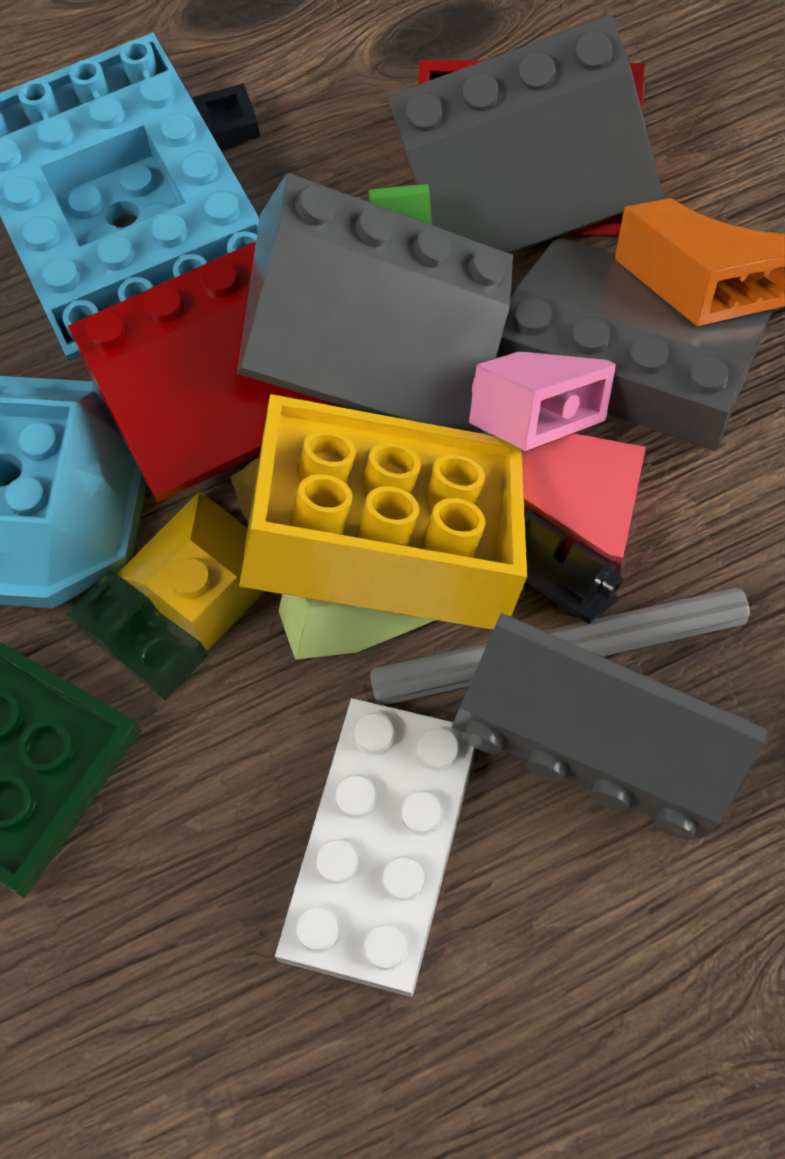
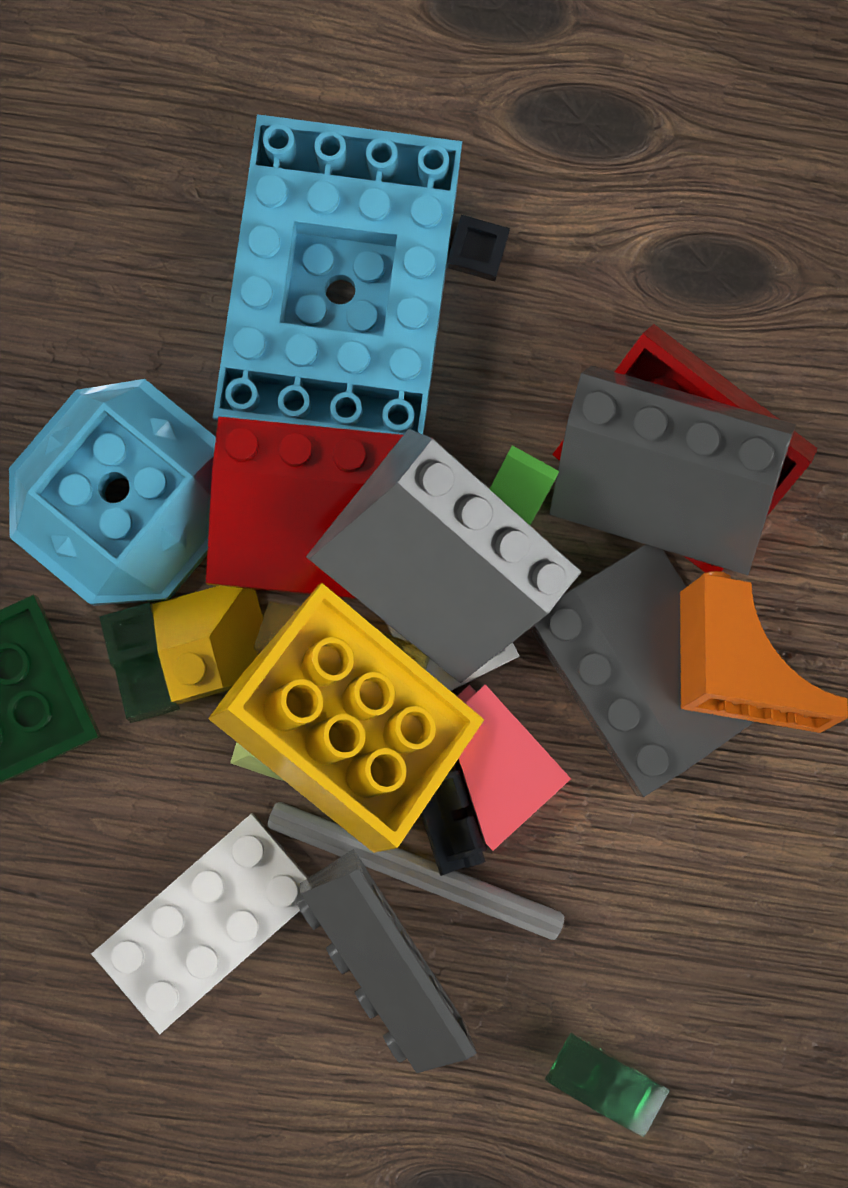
camera: 25 degrees right, 20 degrees up
bright pink slope [469,351,616,451] -> none

